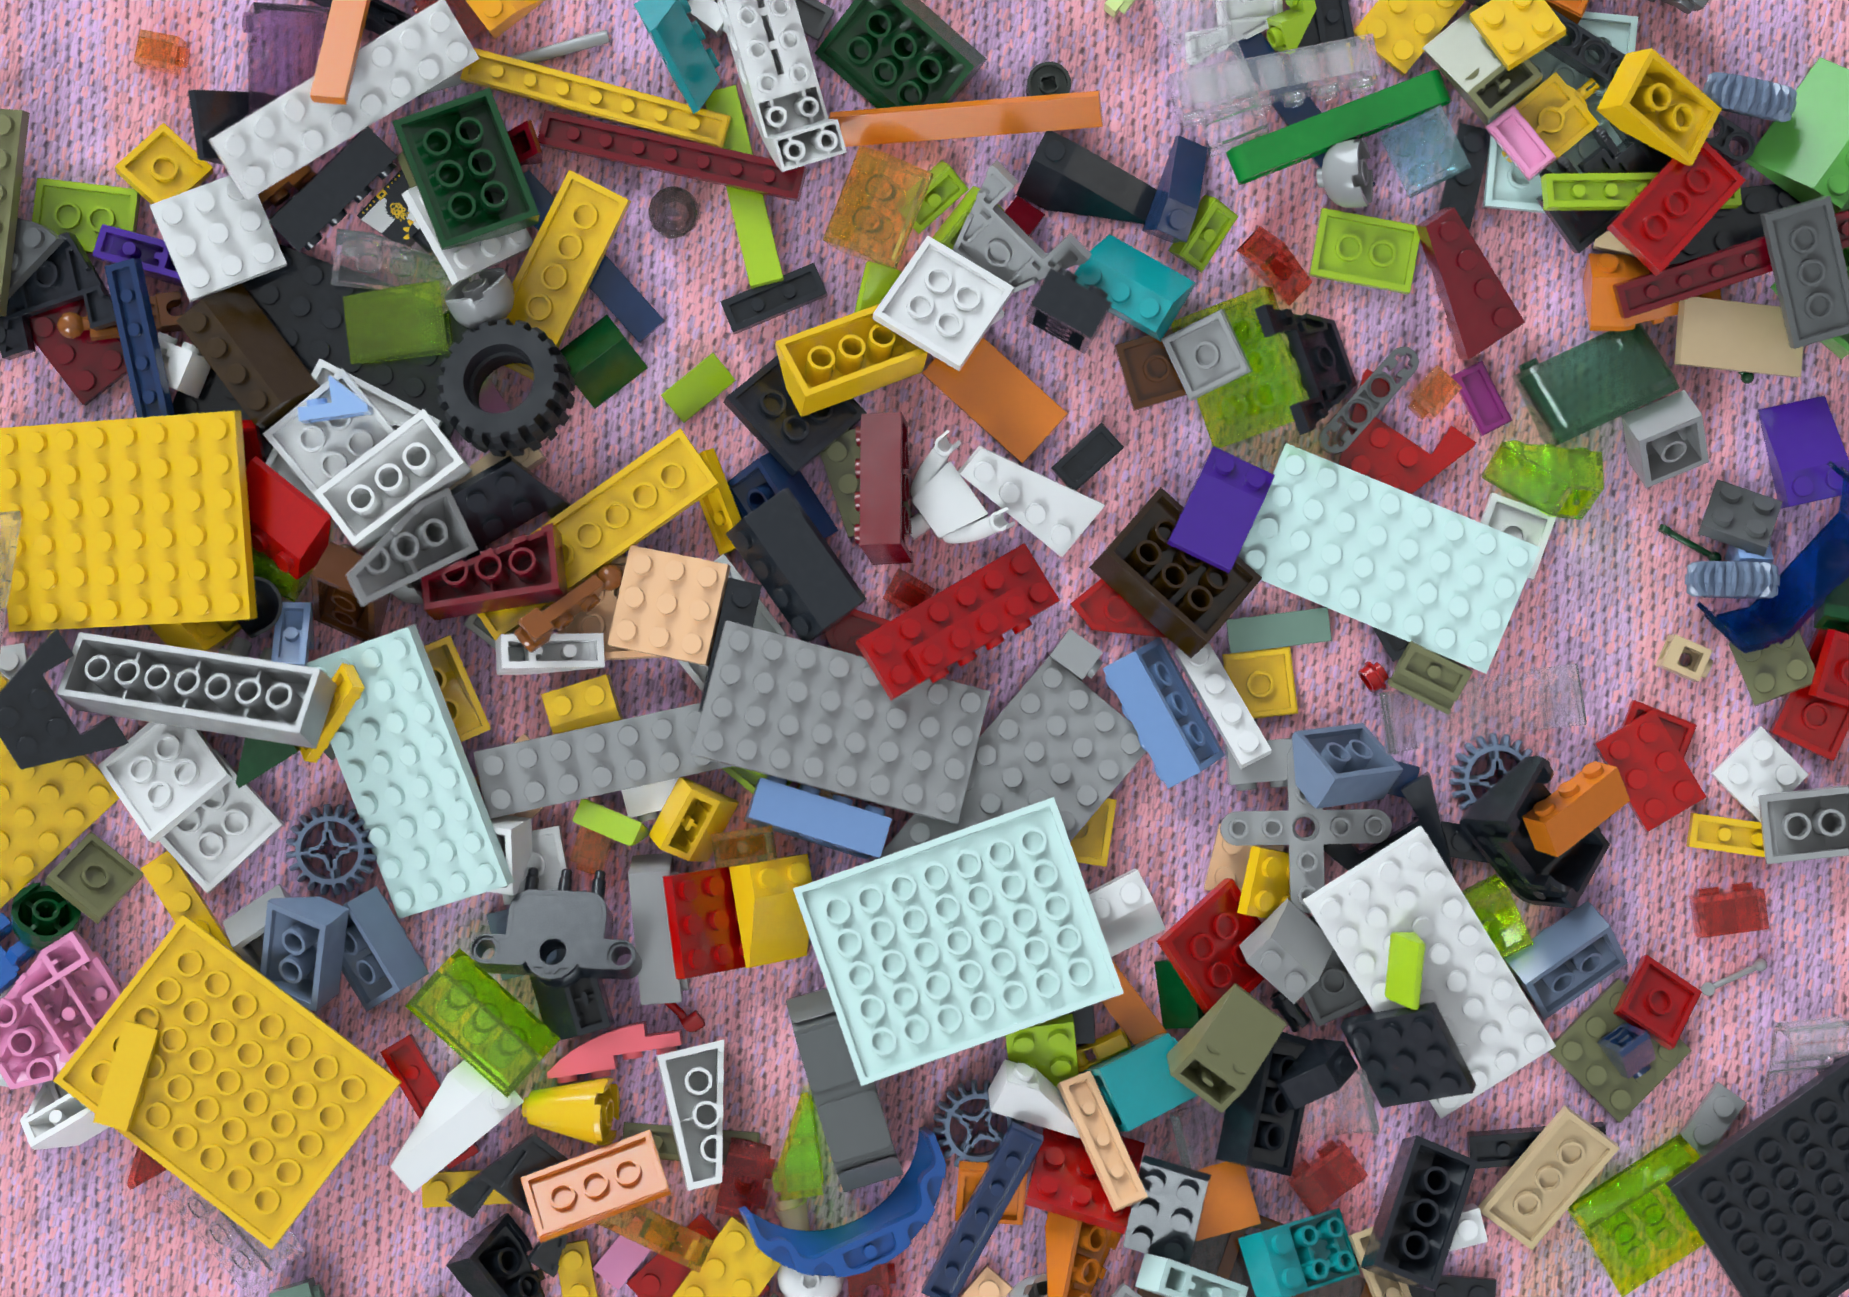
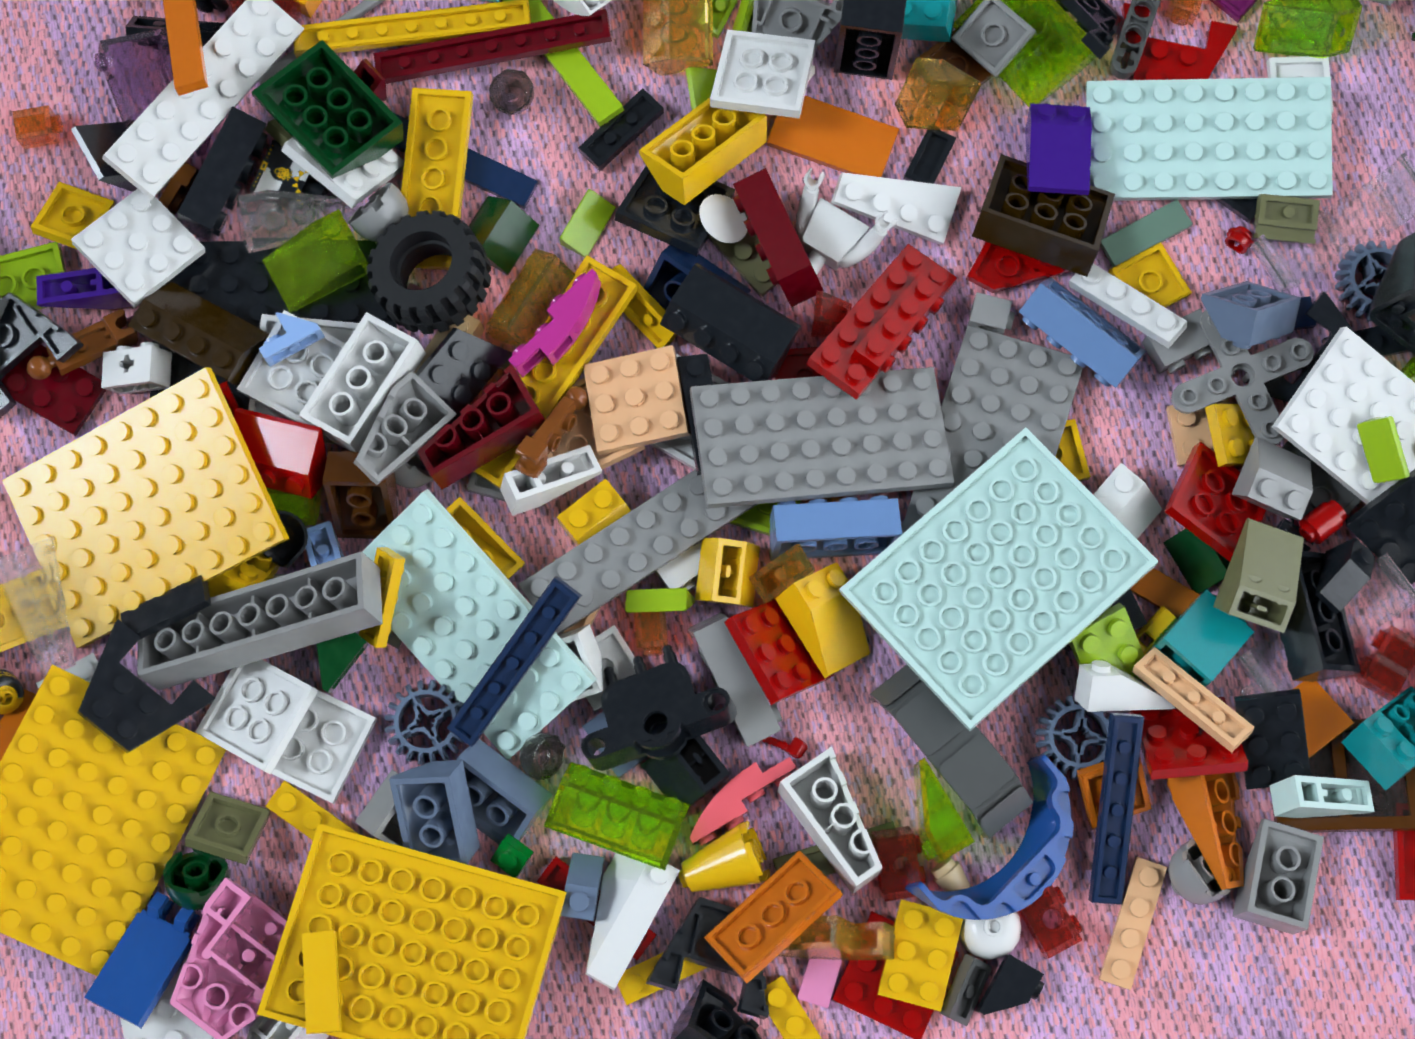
camera: 25 degrees left, 10 degrees down
dark blue plate [104,258,175,418] -> none
none -> black tile [120,575,211,639]
none -> dark blue tile [447,576,582,747]
none -> clear yellow slope [486,248,576,347]
none -> green plate [490,833,534,878]
none -> dark pink slope [508,269,601,378]
none -> clear smoke hair [519,733,566,780]
none -> sand blue slope [561,853,605,922]
none -> white sticker [699,194,747,243]
none -> clear yellow slope [895,58,981,131]
none -> red brick [1299,500,1347,544]

